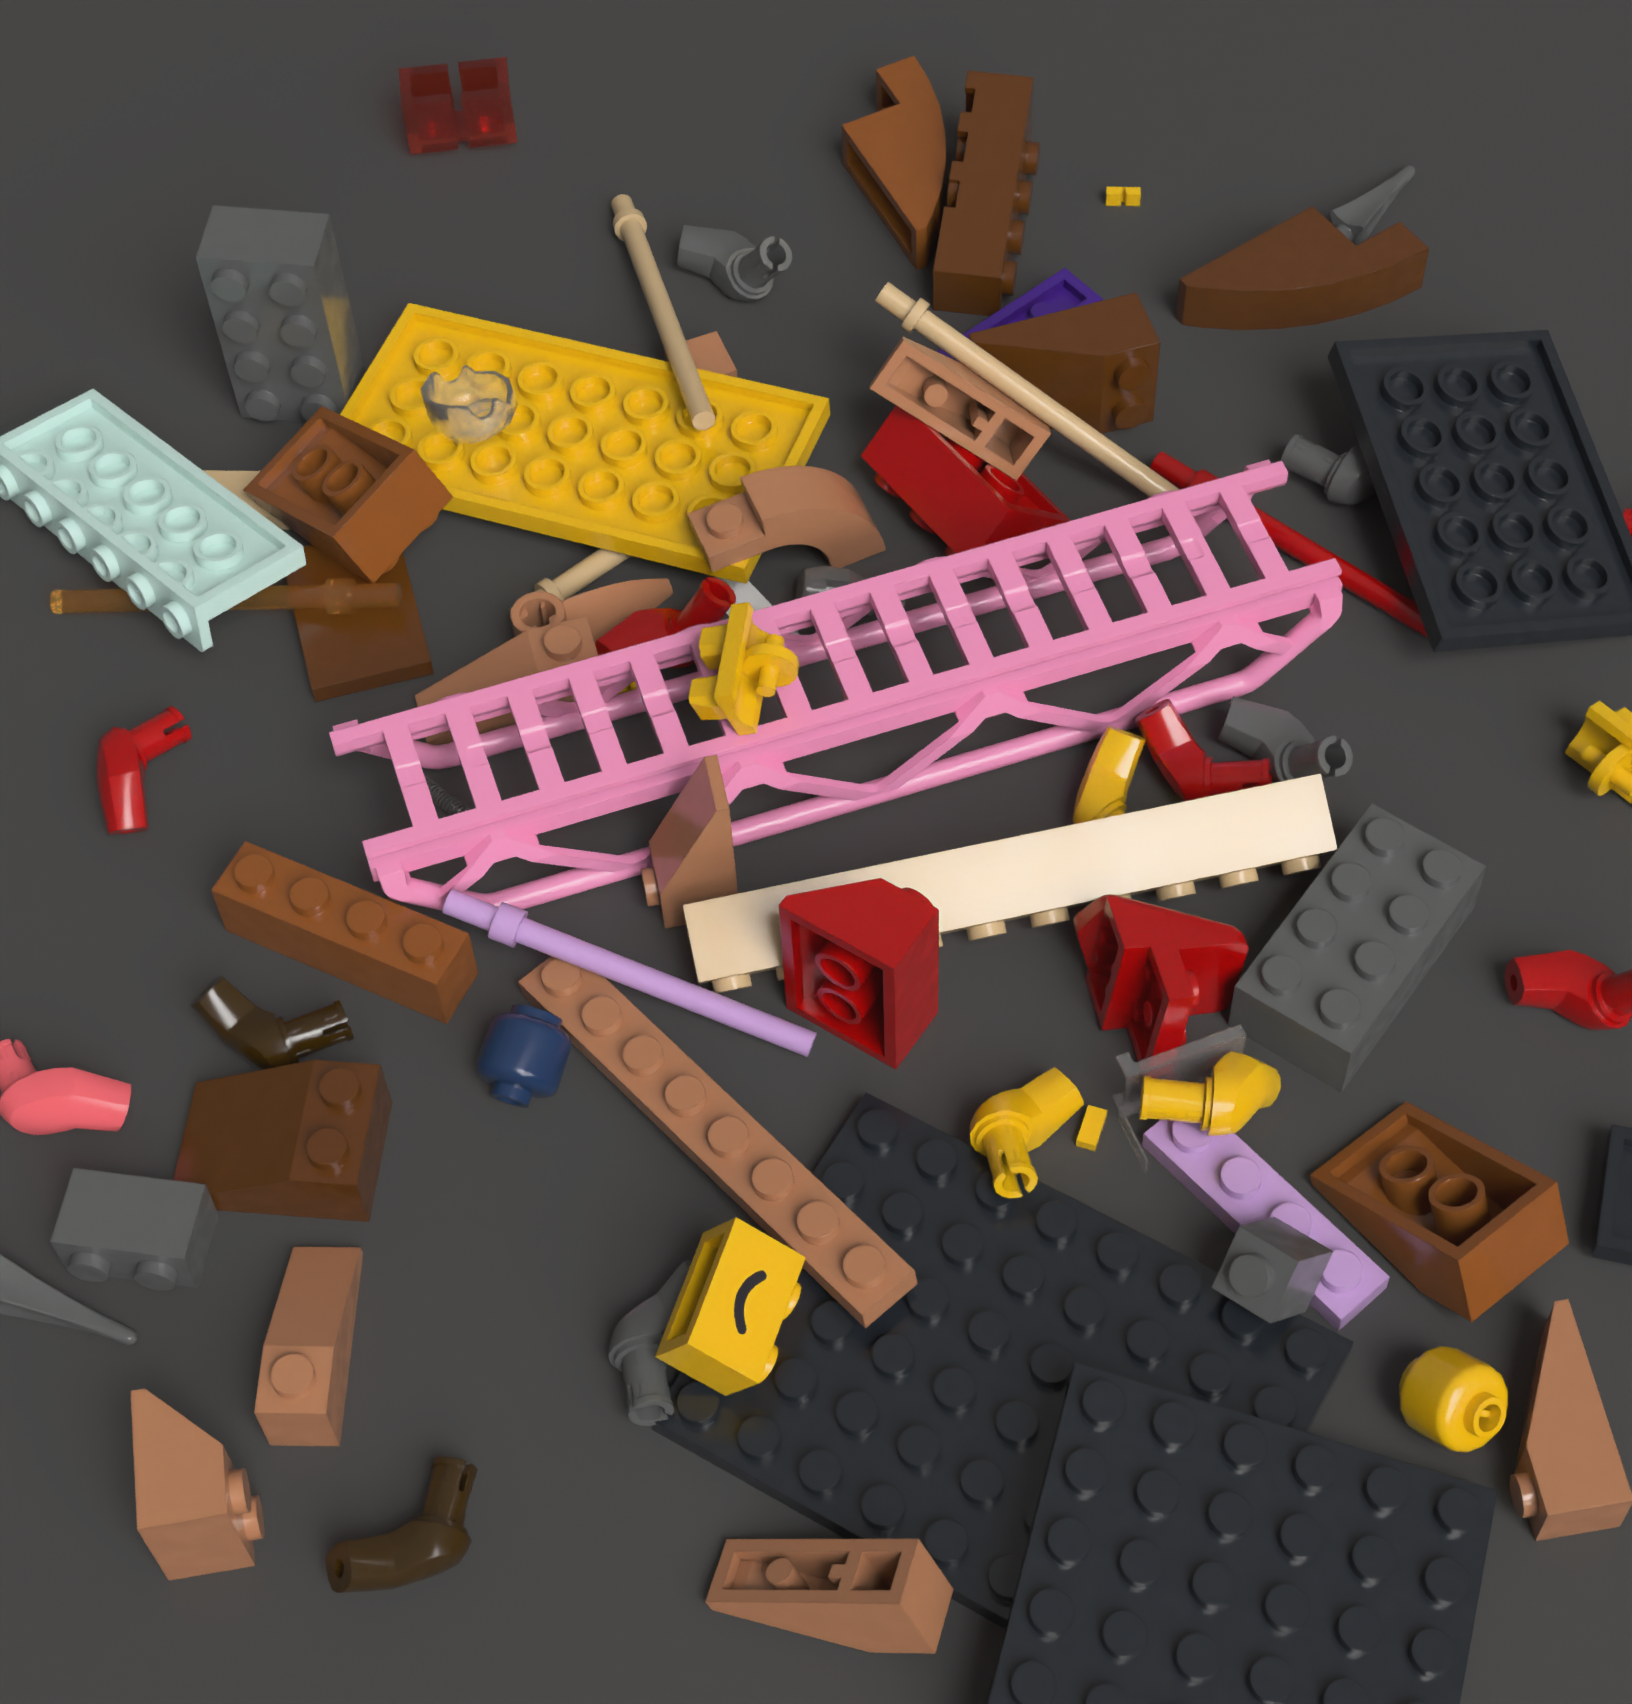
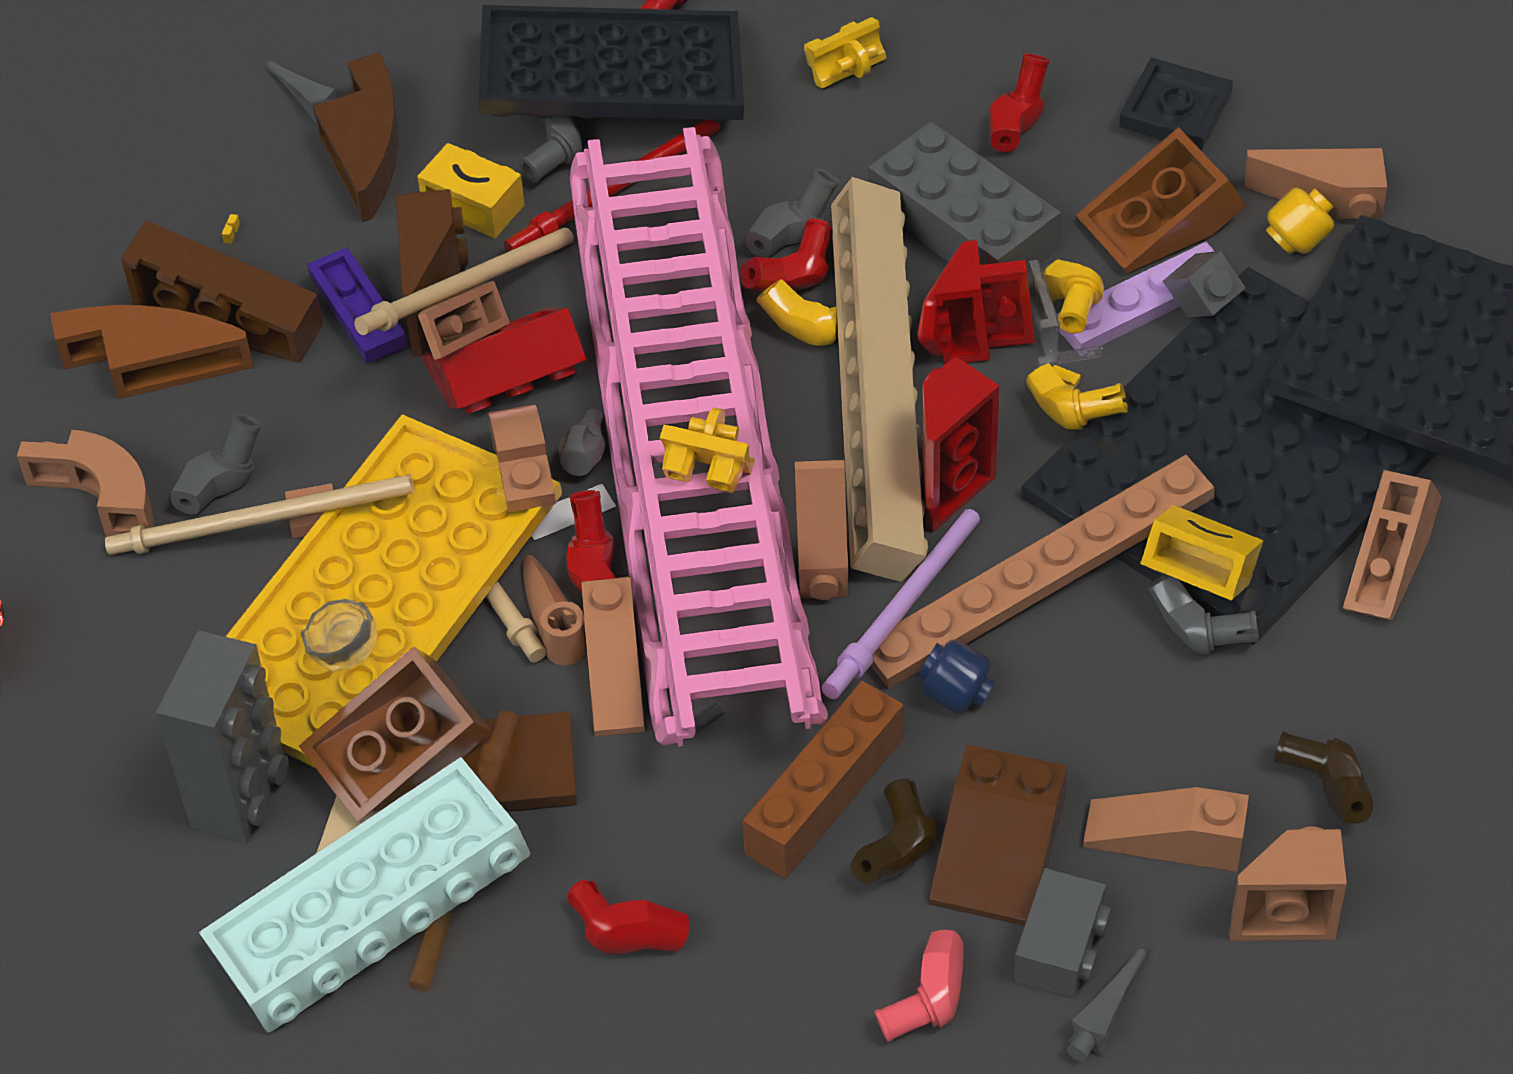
camera: 80 degrees left, 5 degrees down
none -> nougat arch [17,430,154,536]
none -> yellow brick [417,143,525,238]

